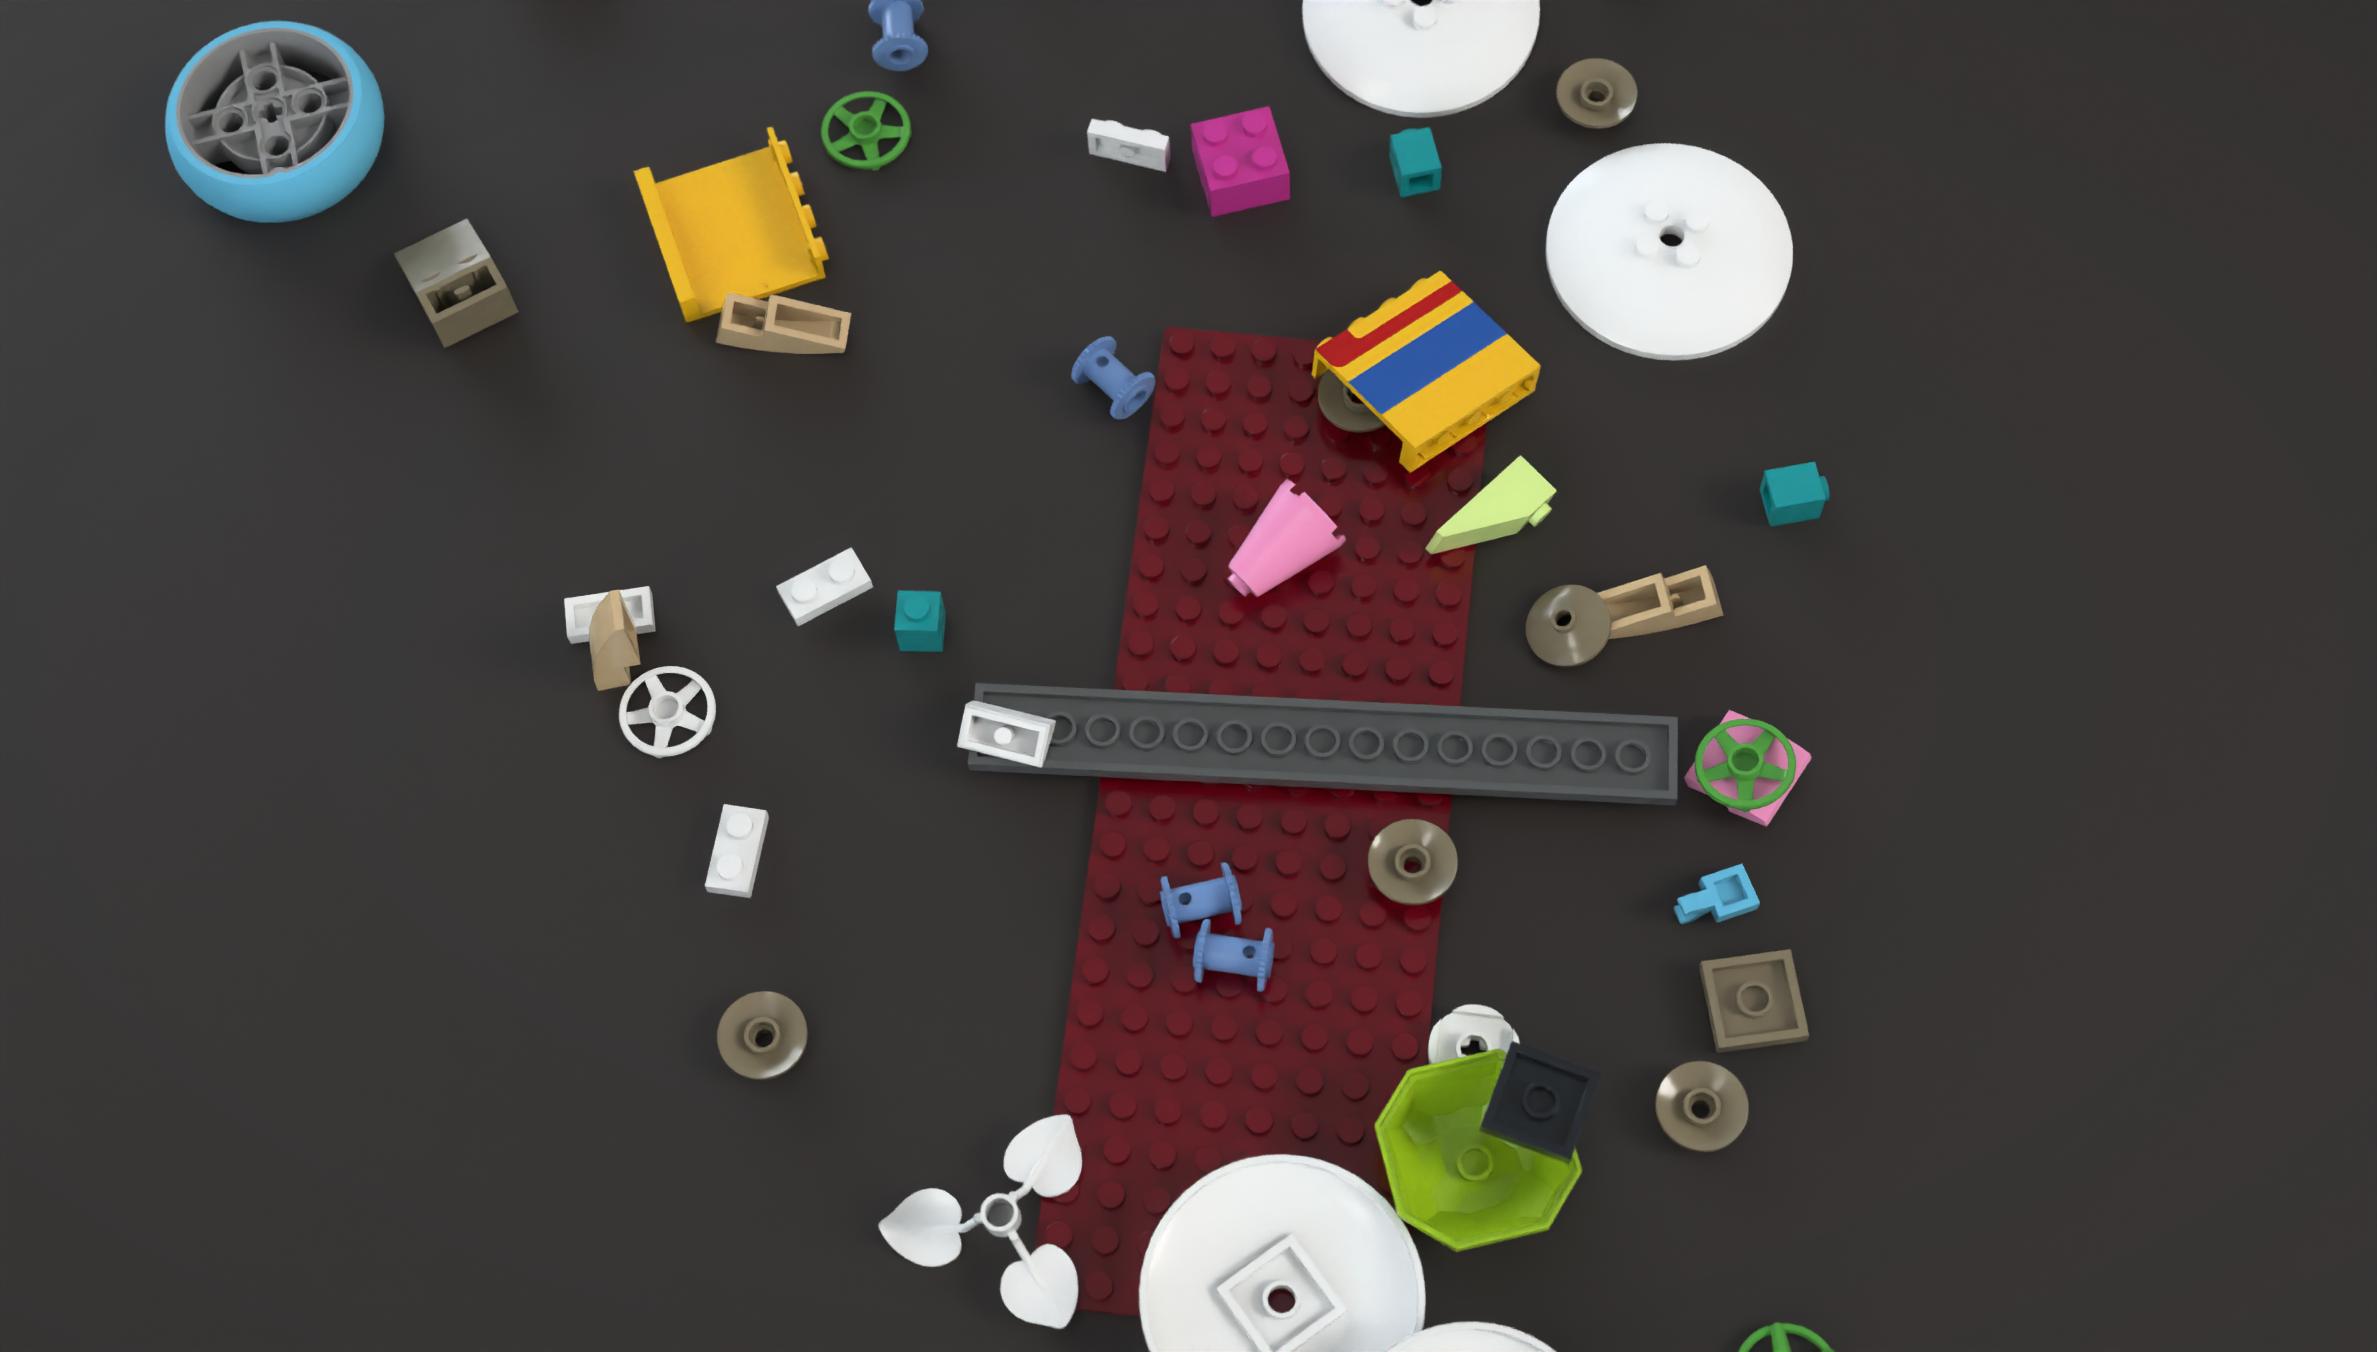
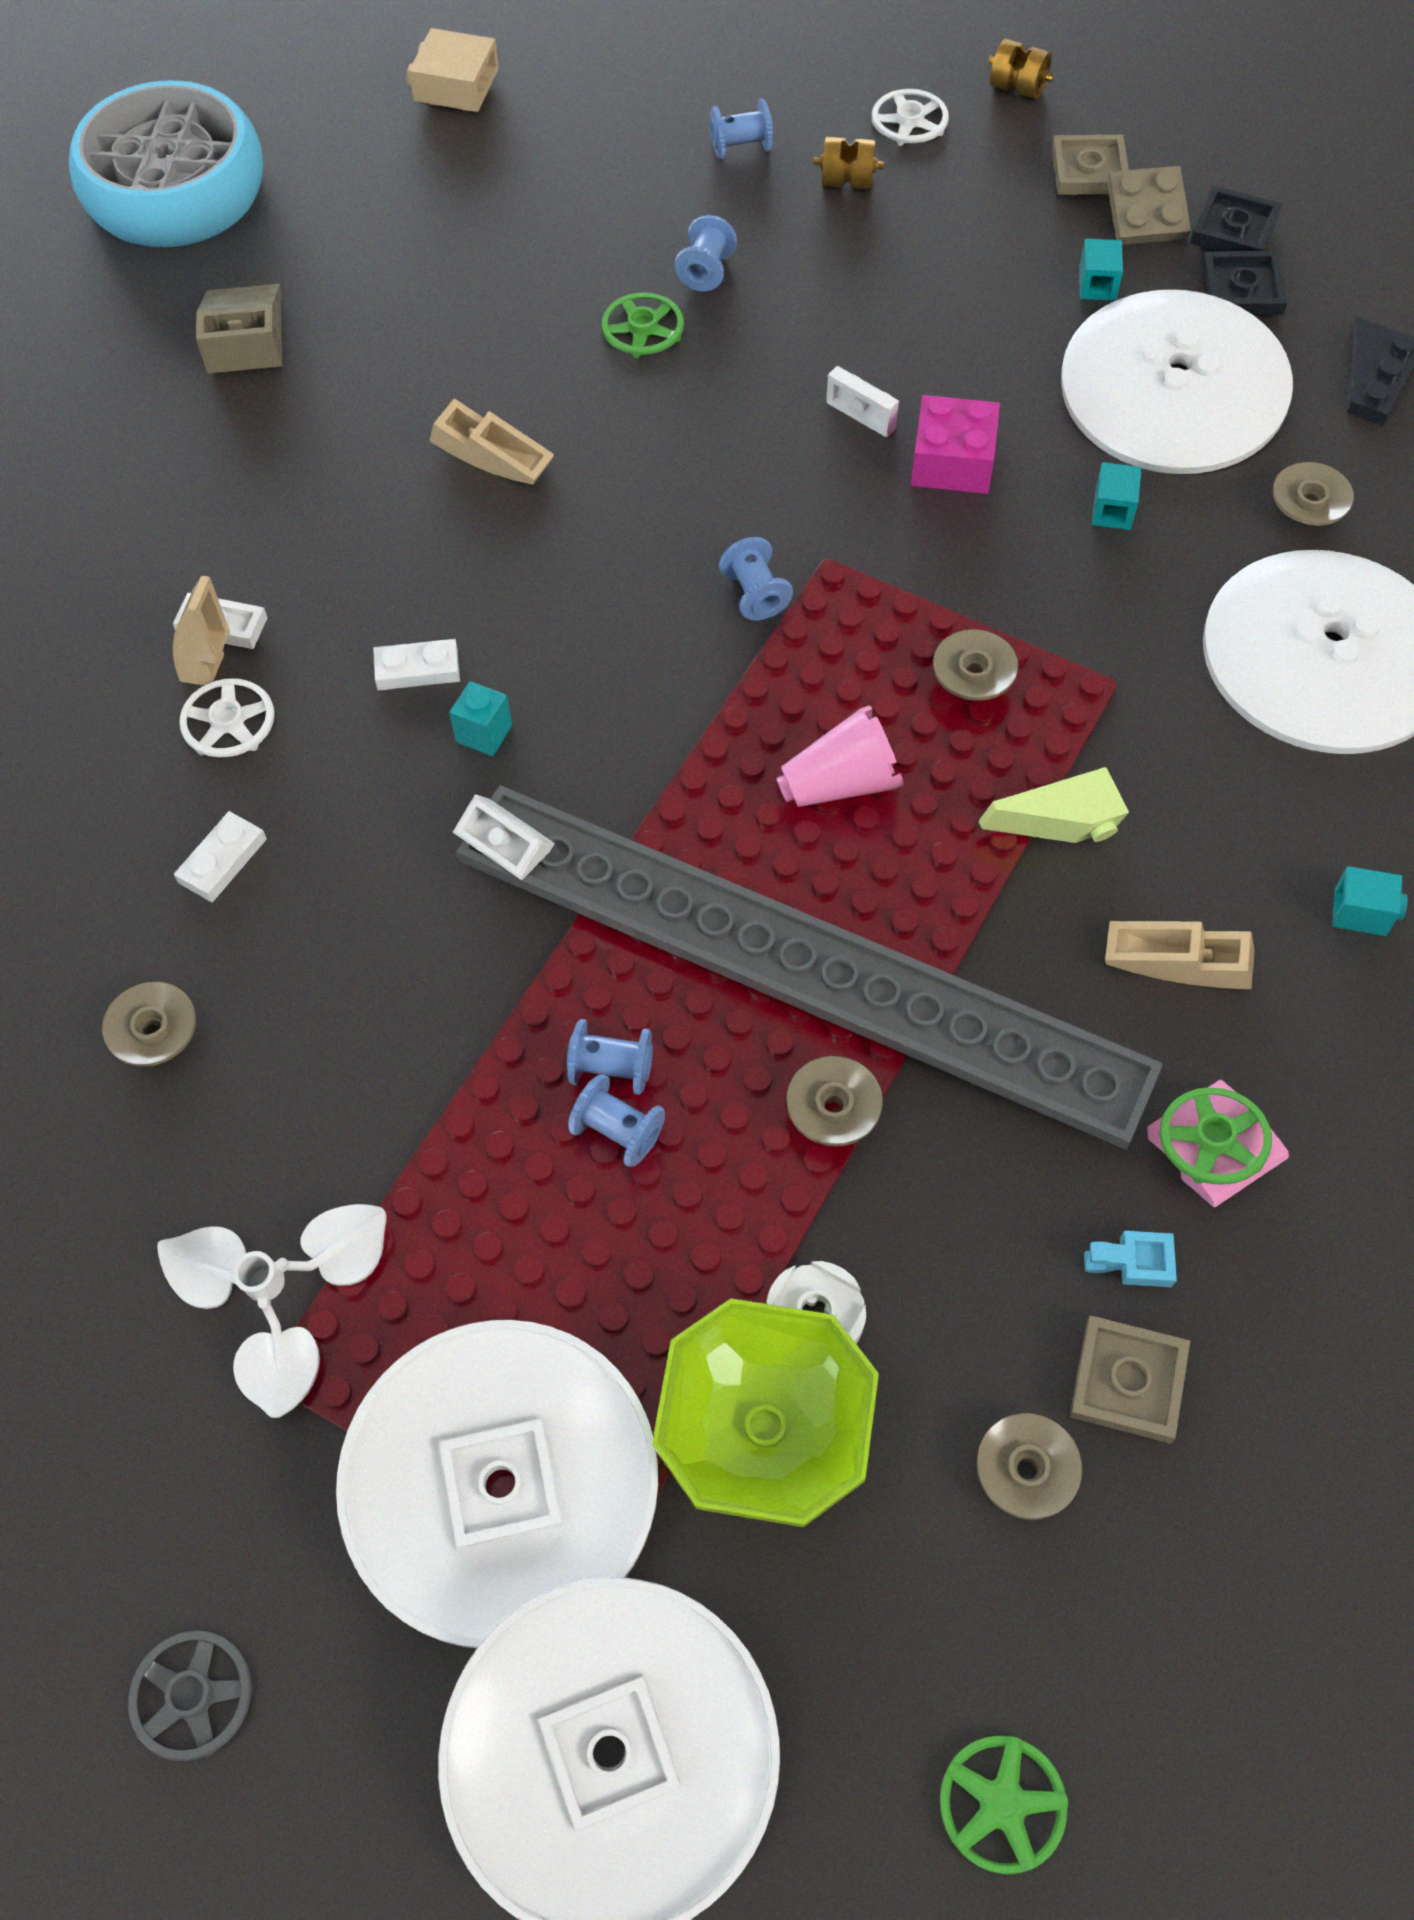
camera: 20 degrees right, 5 degrees down
yellow panel [634,127,829,323] -> none
yellow panel [1311,270,1541,473] -> none
black plate [1480,1041,1601,1164] -> none
dark tan dish [1526,585,1611,668] -> none

